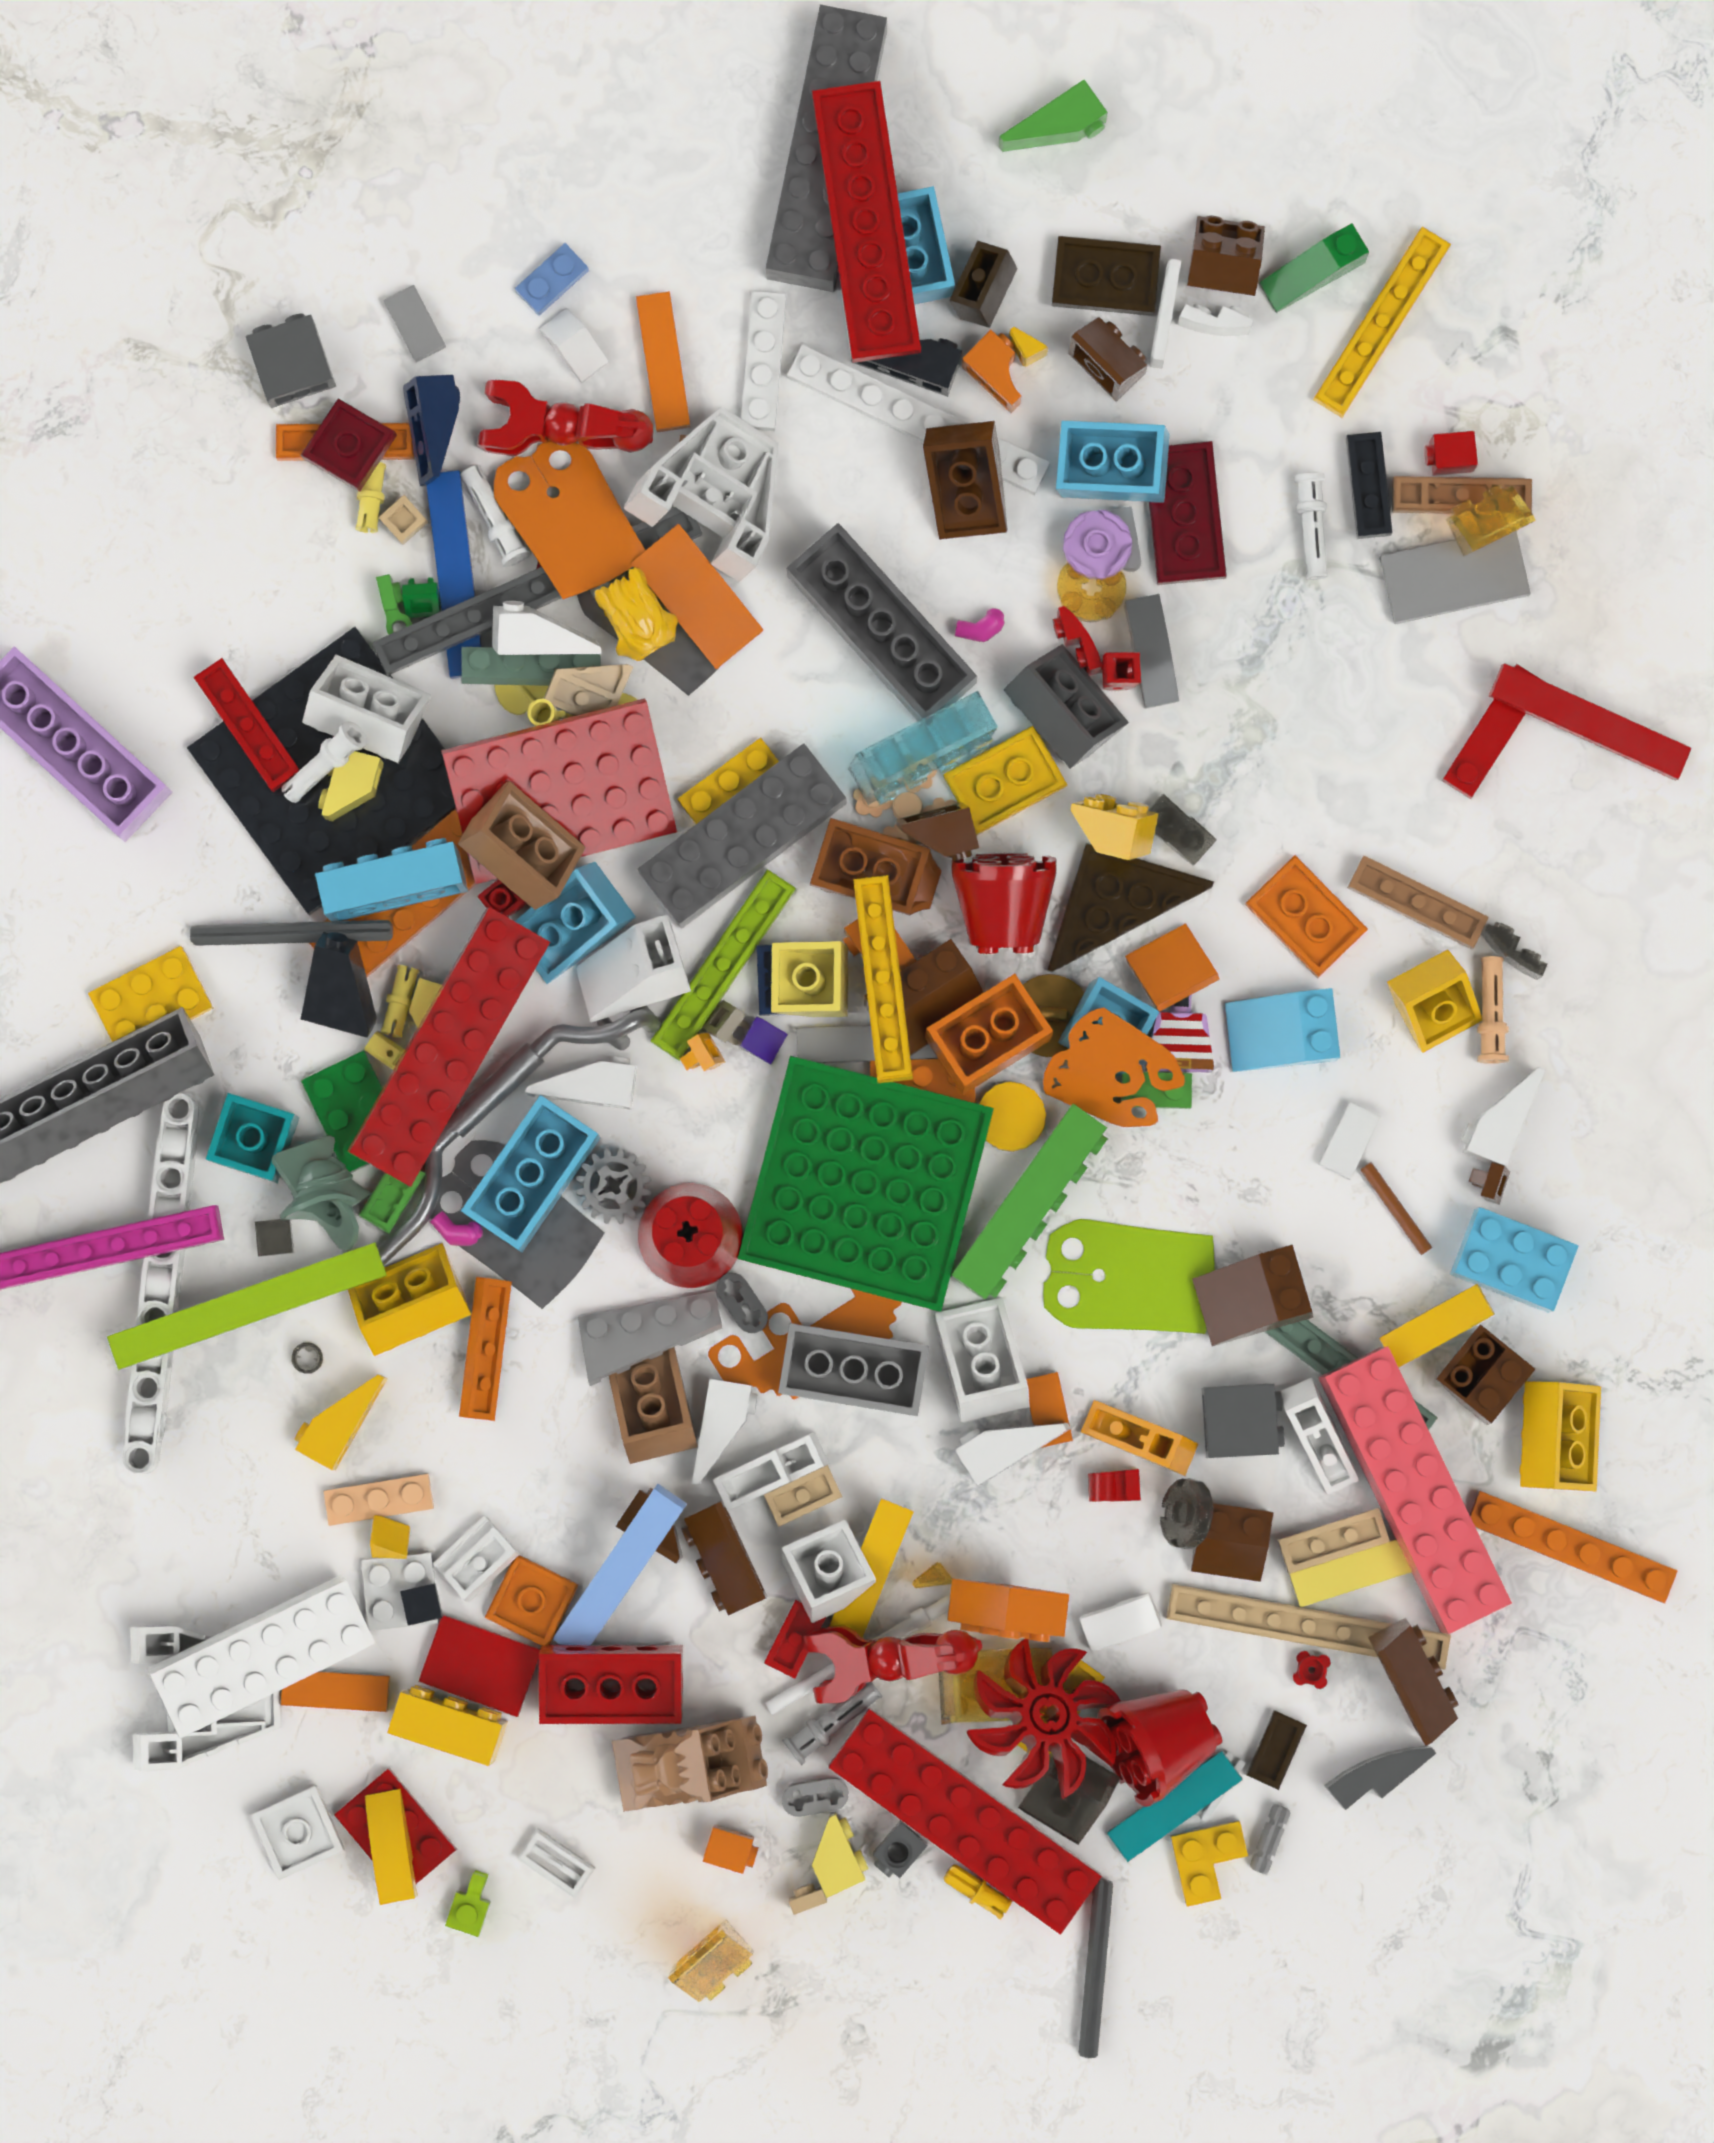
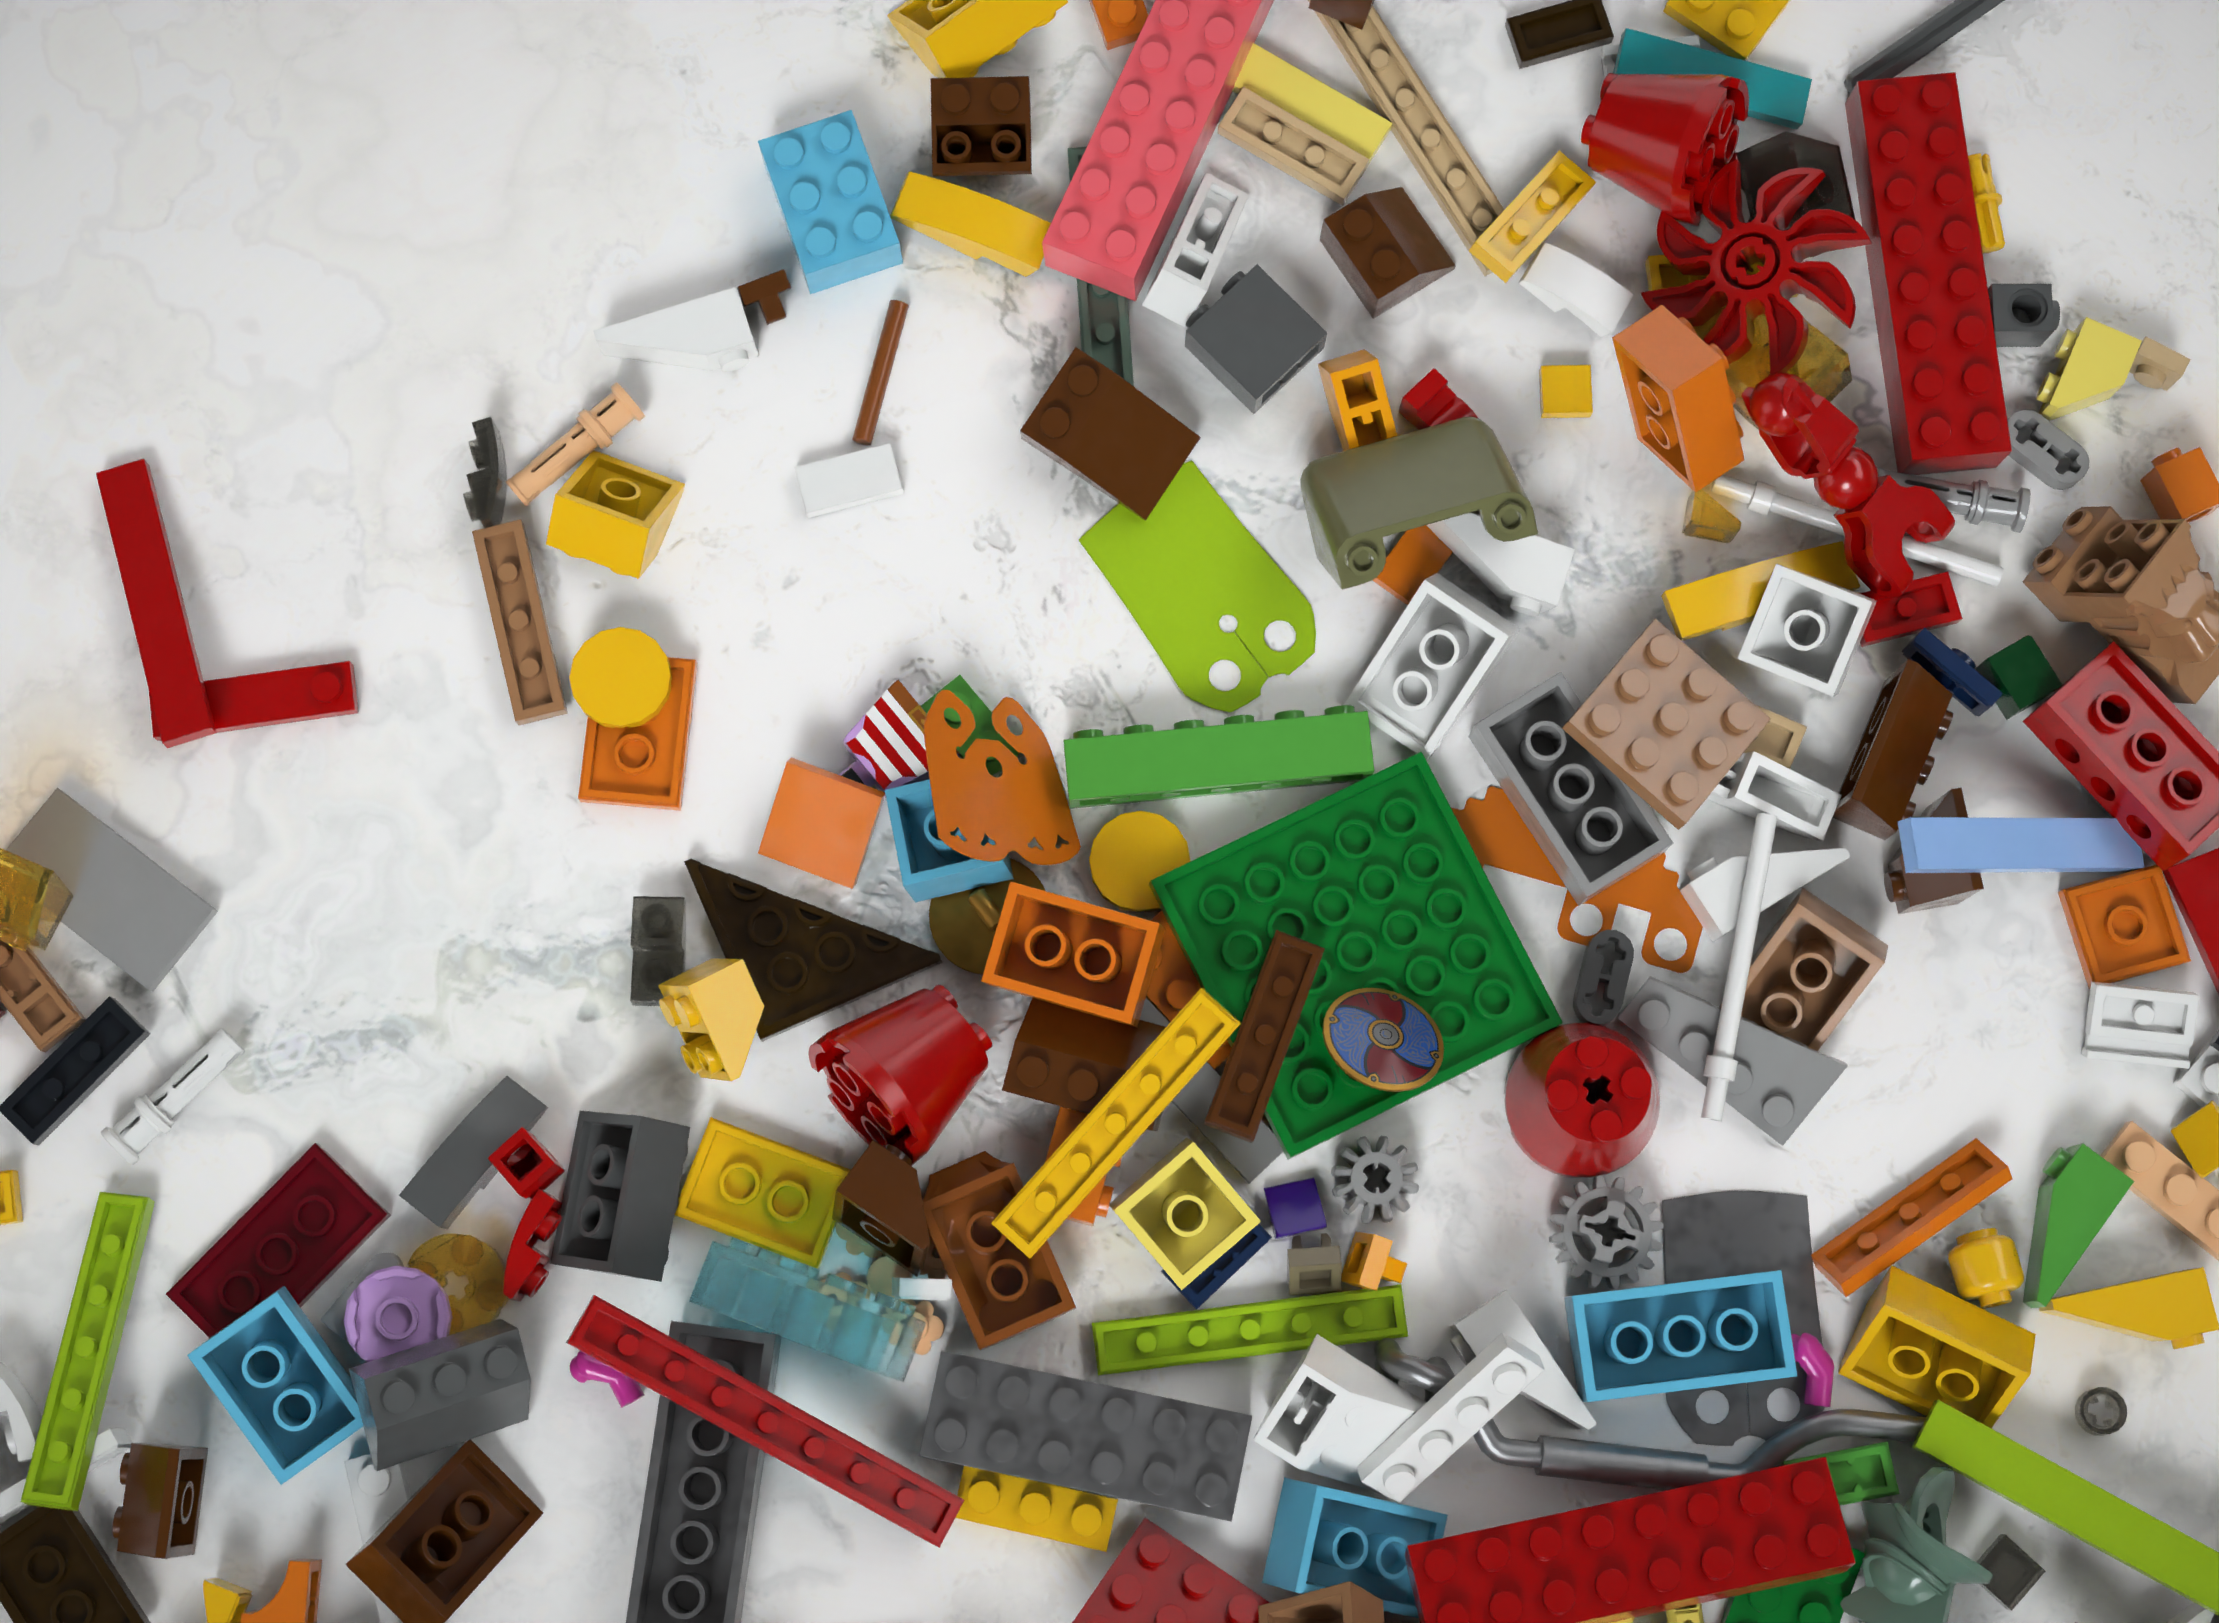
camera: 135 degrees left, 5 degrees down
clear smoke tile [1160,1478,1213,1550] -> none
medium azure slope [1225,988,1340,1072] -> none
red plate [1293,1651,1331,1689] -> none
none -> lime tile [20,1192,155,1511]
none -> dark grey slope [349,1319,531,1471]
none -> red tile [566,1295,964,1548]
none -> yellow tile [569,627,672,728]
none -> white tile [891,1277,952,1301]
none -> reddish brown tile [1203,930,1325,1143]
none -> olive windscreen [1300,417,1538,590]
none -> shield [1323,988,1444,1092]
none -> light grey gear [1331,1136,1419,1224]
none -> white plate [1357,1332,1545,1503]
none -> yellow plate [1469,150,1596,283]
none -> yellow tile [1539,365,1593,418]
none -> medium nougat plate [1562,618,1771,830]
none -> white bar [1701,813,1777,1122]
none -> dark blue plate [1901,627,2003,717]
none -> yellow head [1948,1228,2024,1309]
none -> dark green panel [1975,635,2063,720]
none -> bright green slope [2023,1143,2134,1308]

